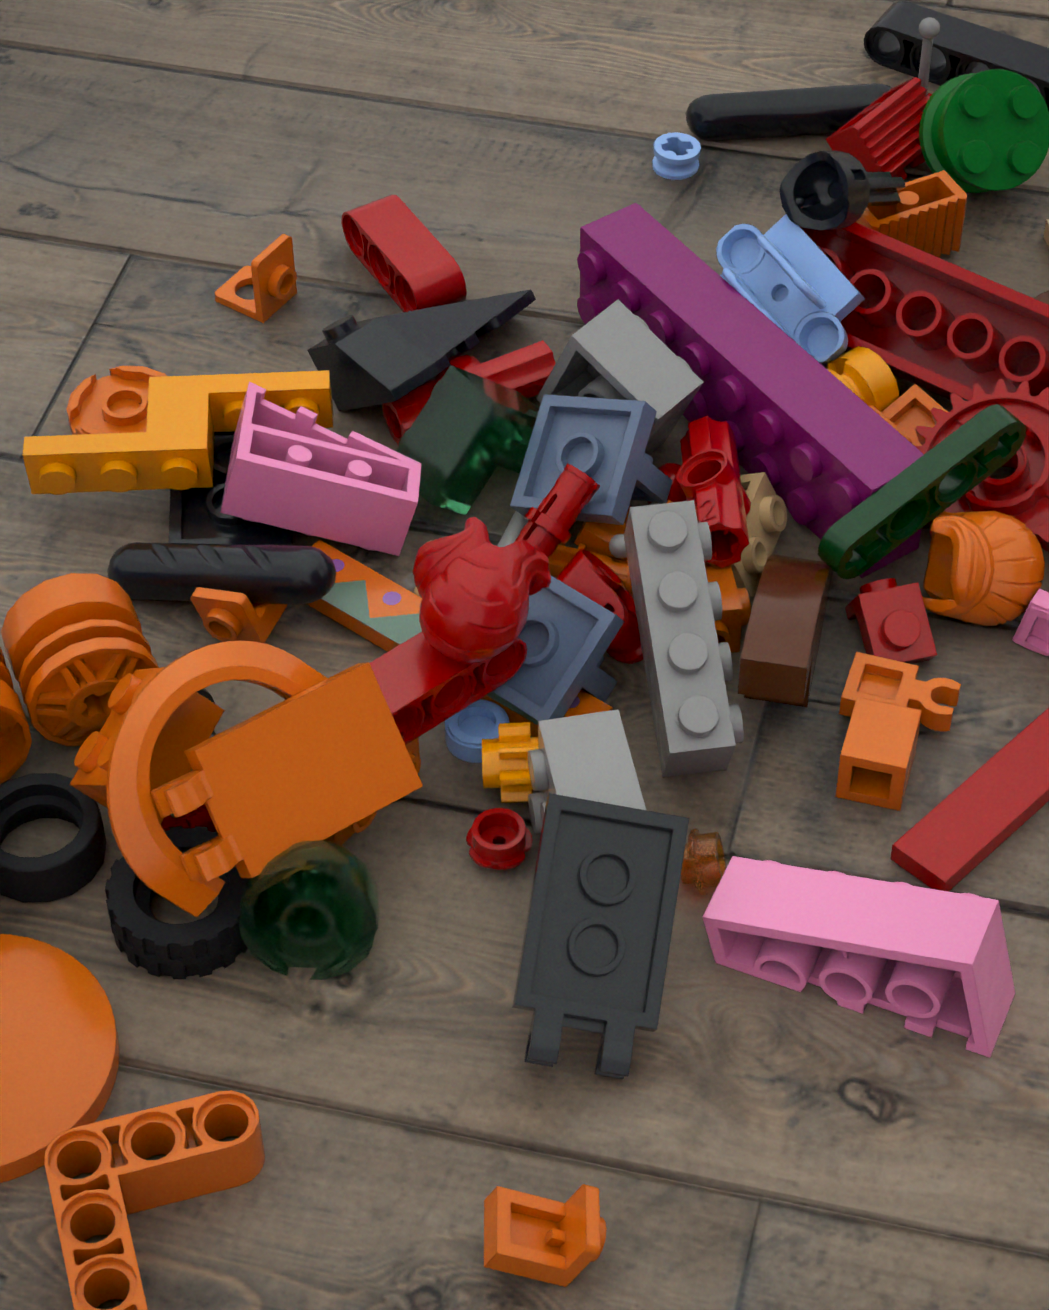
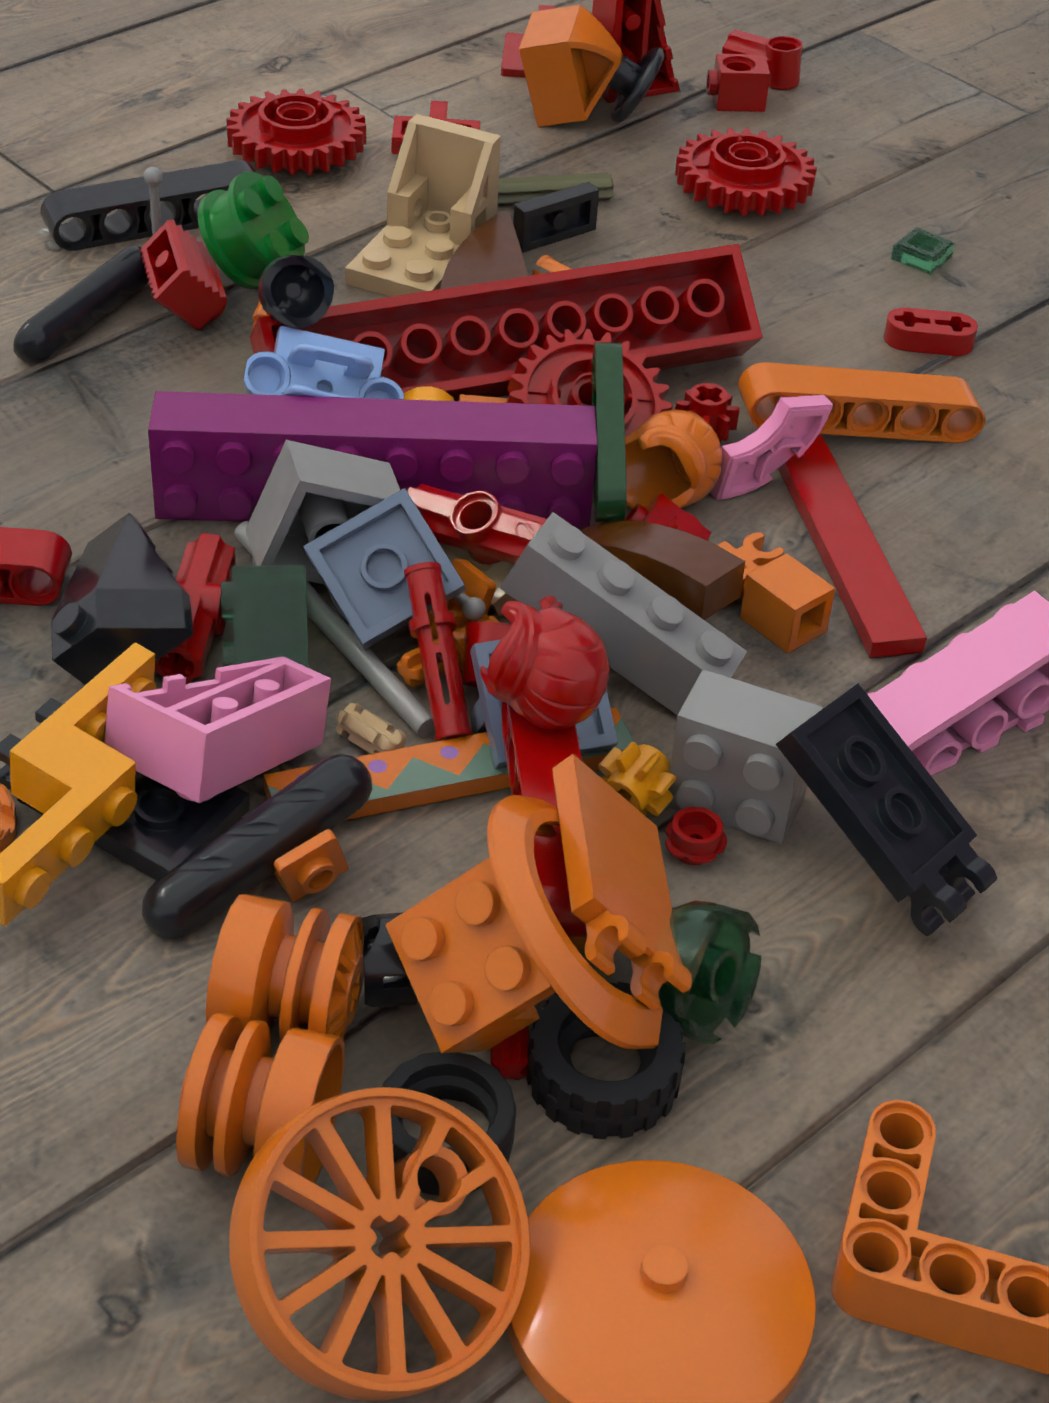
camera: 60 degrees left, 5 degrees down
light blue bush [652,132,701,180] -> none

